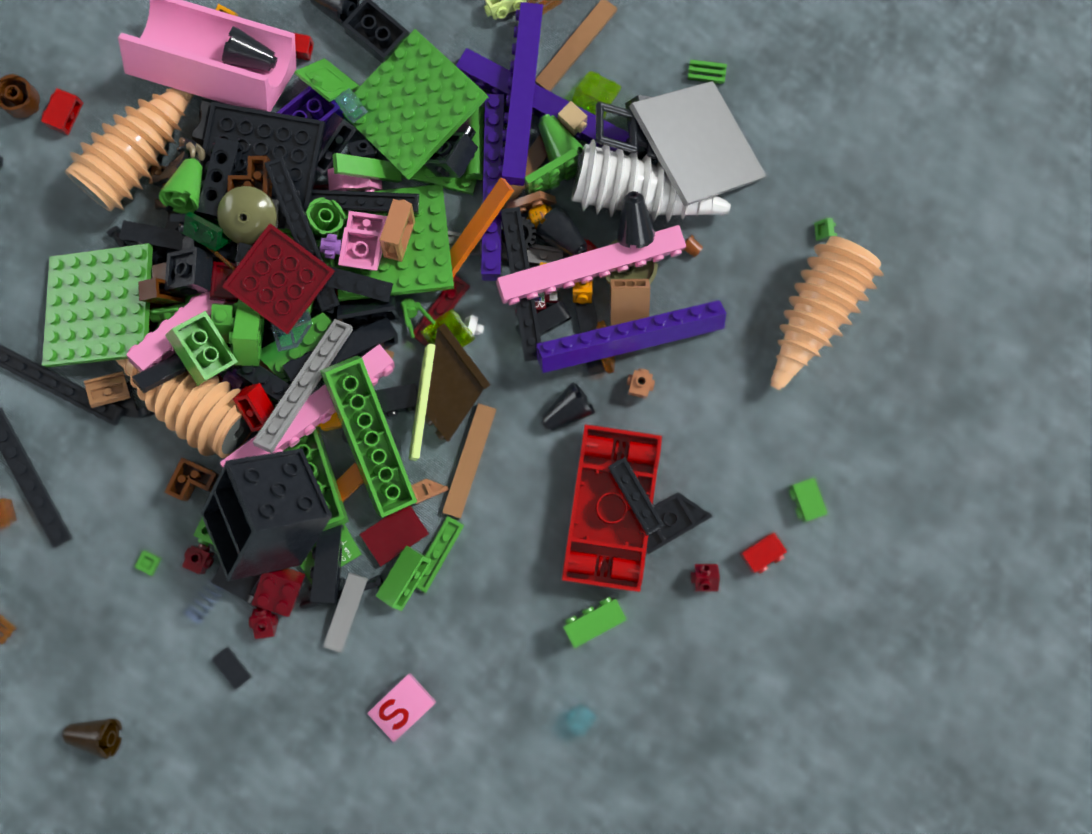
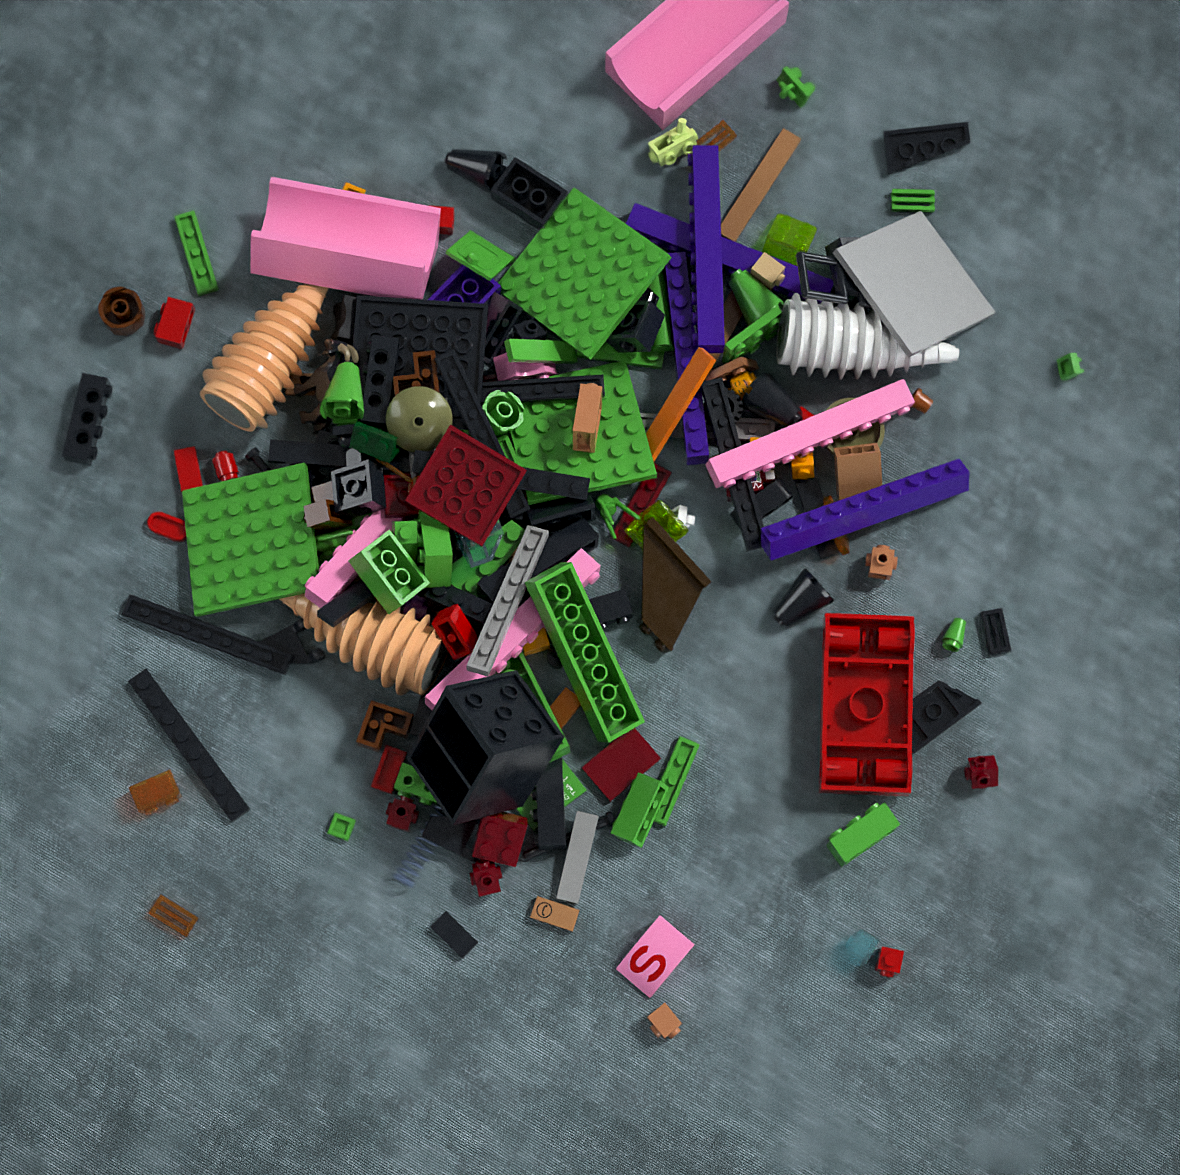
camera: 10 degrees left, 5 degrees down
dark brown cone [62,718,122,759] -> none
medium nougat plate [84,371,131,408] -> none
black cone [222,26,278,71] -> none
medium lavender gear [320,234,342,259] -> none
clear light blue brick [335,88,368,123] -> none
bright pink slope [338,211,387,271] -> none
yellowish green tile [408,344,435,461] -> none
nougat tile [411,479,449,504] -> none
medium nougat tile [442,403,497,519] -> none
black tile [607,457,665,536] -> none
black cone [617,191,656,248] -> none
red brick [739,532,787,574] -> none
light nougat cone [770,236,884,391] -> none
bright green brick [788,477,828,522] -> none
none -> red tile [147,511,187,542]
none -> bright green tile [174,210,219,296]
none -> red tile [174,446,203,492]
none -> red brick [212,450,239,482]
none -> red tile [371,745,407,795]
none -> medium nougat tile [530,896,580,932]
none -> nougat brick [647,1003,682,1039]
none -> red brick [875,946,904,978]
none -> black wing [883,122,971,174]
none -> bright green cone [942,618,966,652]
none -> black tile [980,608,1011,656]

